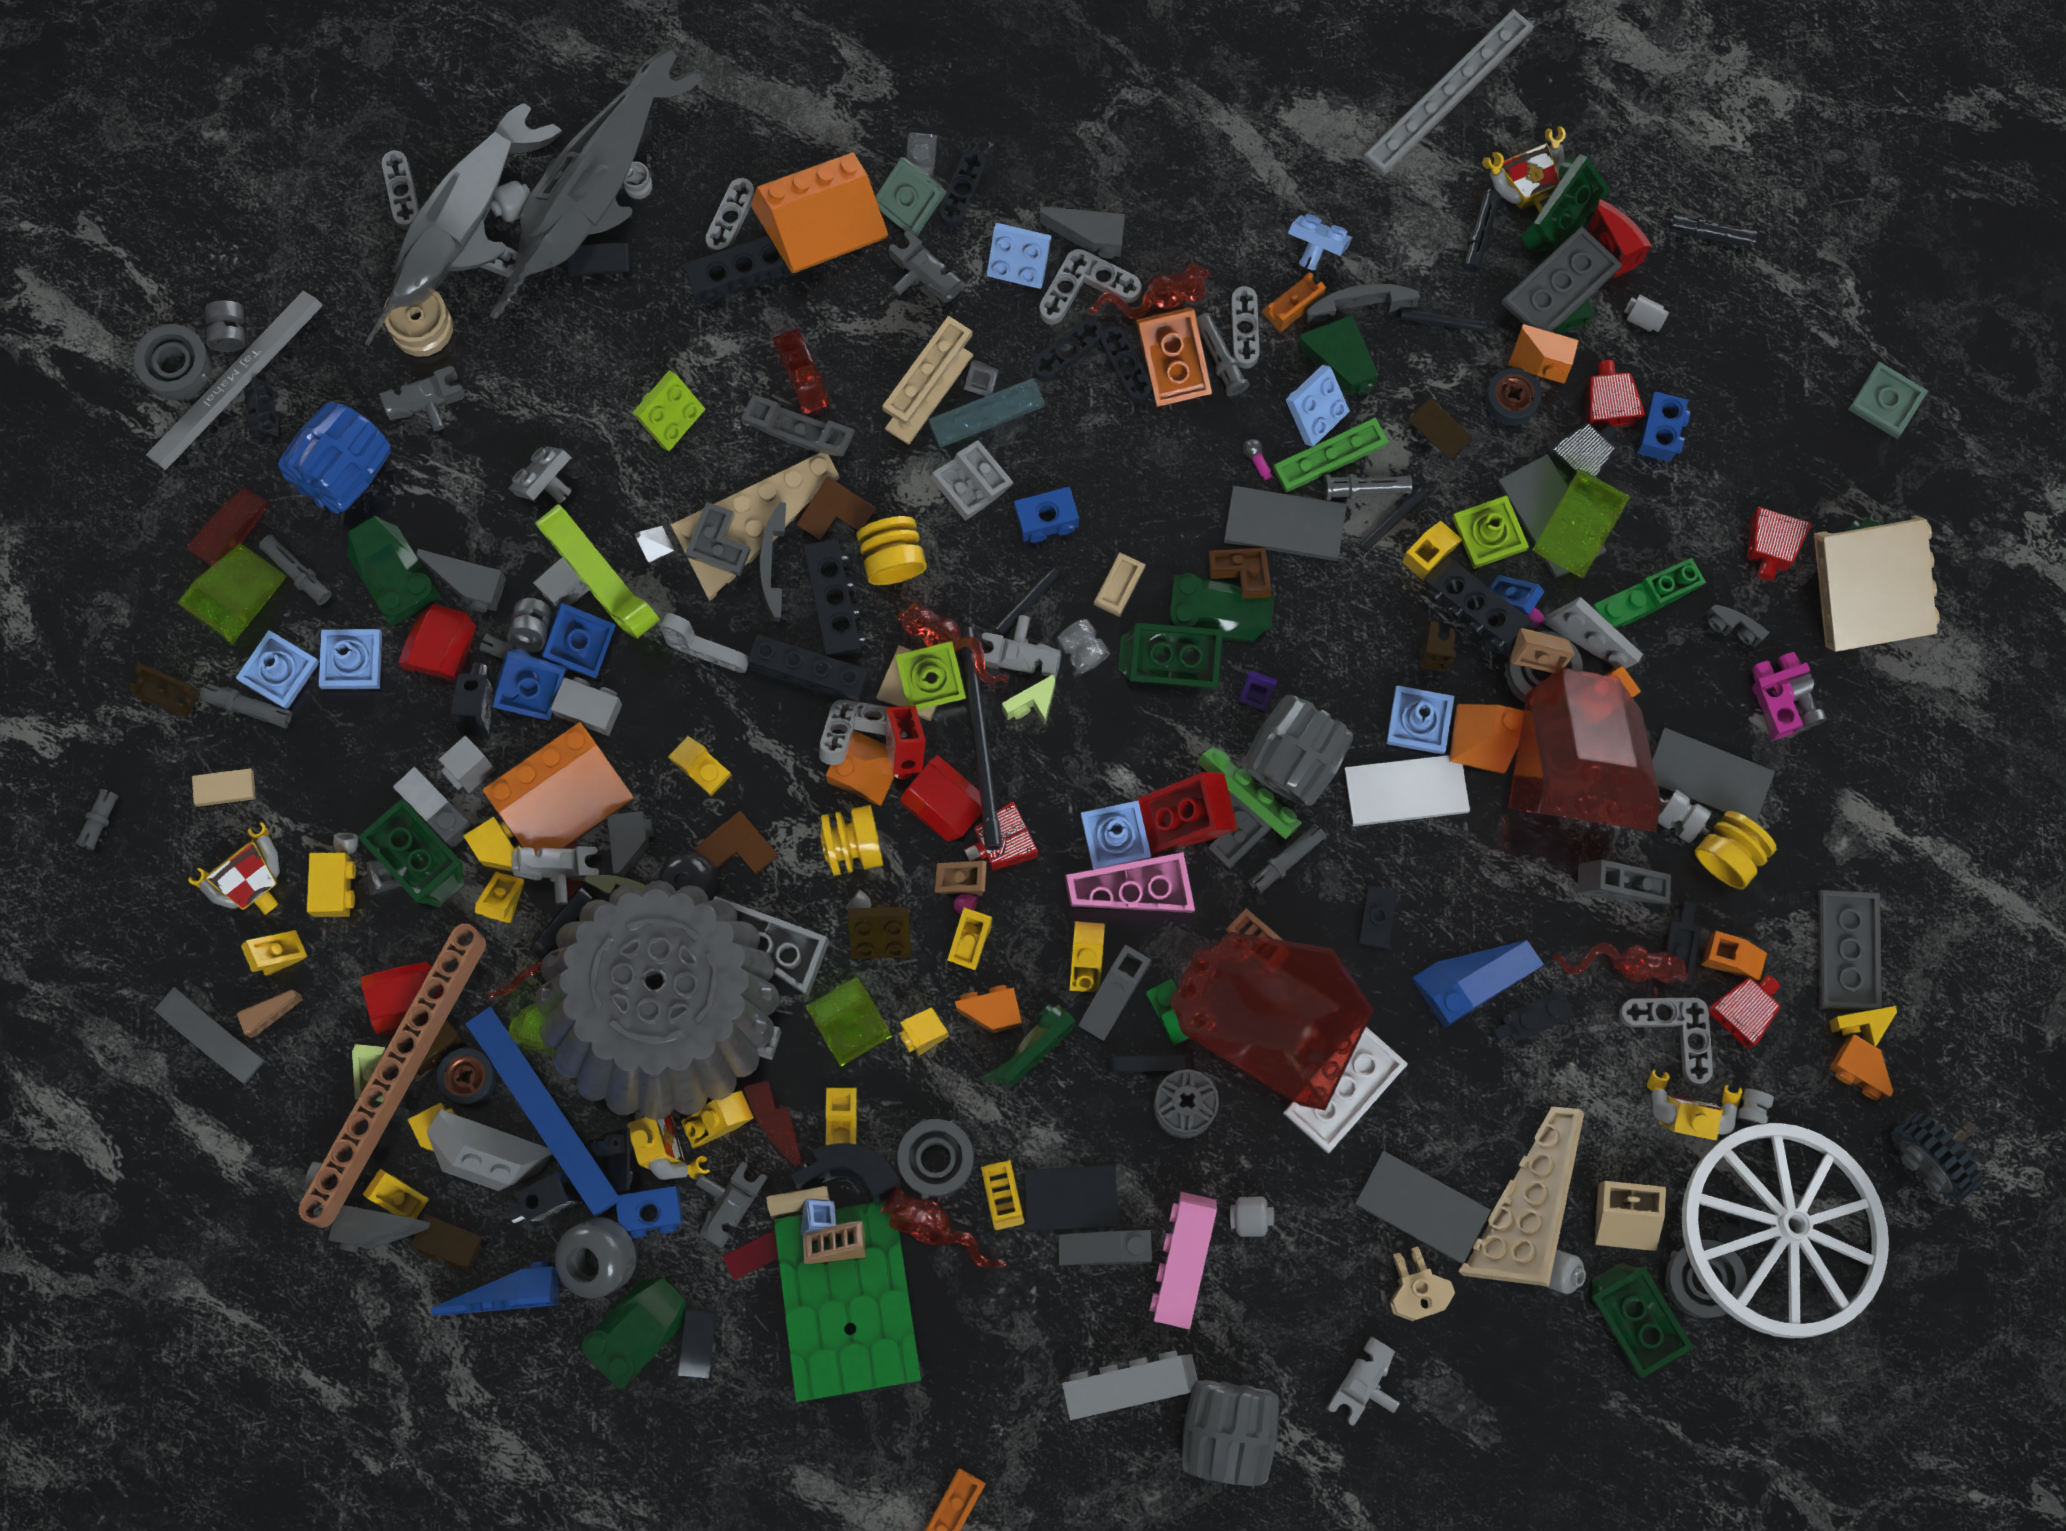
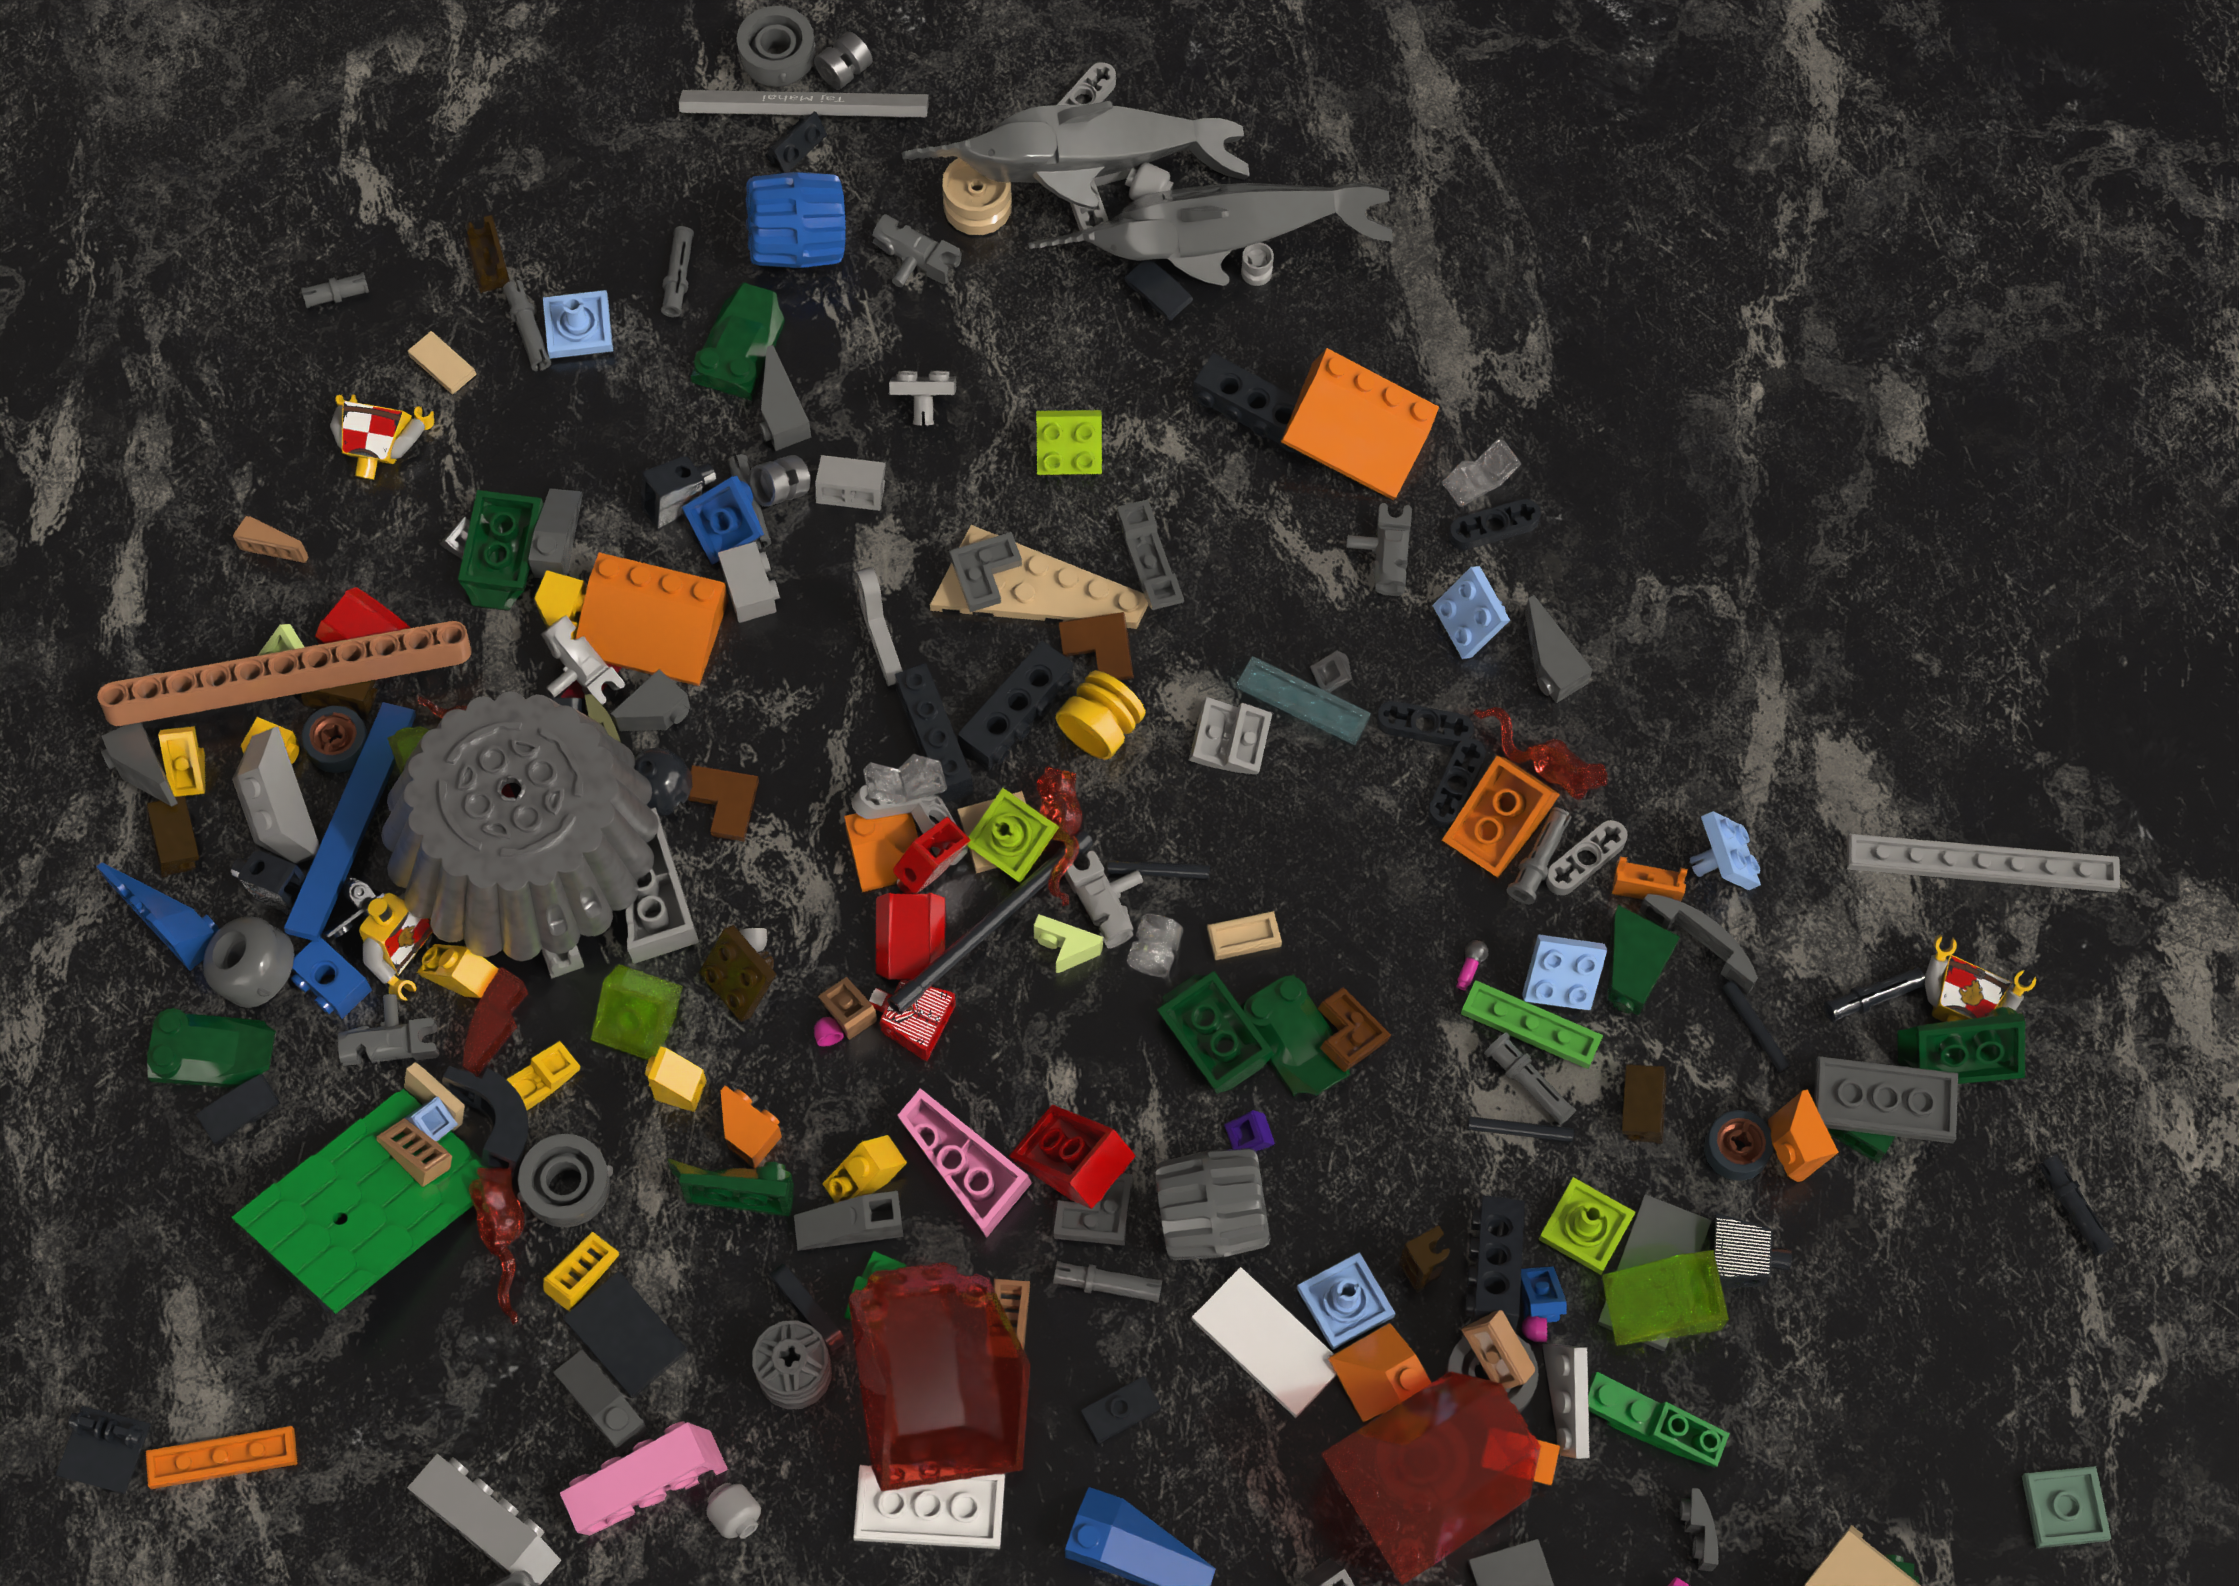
camera: 50 degrees right, 10 degrees down
dark grey slope [154,987,265,1084] -> none
clear neon green slope [177,543,286,644] -> none
clear red slope [186,488,269,570] -> none
yellow slope [241,930,307,976] -> none
yellow brick [307,853,356,917] -> none
light blue plate [319,629,382,689] -> none
light grey hinge [333,833,358,856] -> none
red slope [398,604,476,683] -> none
light grey brick [438,735,495,793] -> none
yellow slope [475,872,524,923] -> none
lime beam [535,504,660,639] -> none
blue slope [540,603,616,679] -> none
slope [635,526,675,564] -> none
yellow slope [668,736,731,796] -> none
light grey beam [706,178,755,254] -> none
dark red sticker [722,1230,779,1280] -> none
dark grey slope [759,502,786,622] -> none
clear red slope [772,329,830,415] -> none
yellow wheel [820,805,883,876] -> none
sand green tile [875,157,947,237] -> none
tan fence [882,316,973,445] -> none
yellow slope [947,907,992,970] -> none
blue brick [1014,487,1079,543] -> none
light grey beam [1039,249,1141,325] -> none
light blue plate [1081,801,1151,870] -> none
bright green plate [1196,747,1302,839] -> none
dark grey tile [1224,486,1347,561] -> none
yellow slope [1402,521,1462,581] -> none
red torso [1585,360,1645,429] -> none
red slope [1587,199,1652,278] -> none
light grey brick [1624,294,1669,332] -> none
blue brick [1637,392,1690,462] -> none
red torso [1747,507,1812,581] -> none
none -> clear slope [863,754,947,804]

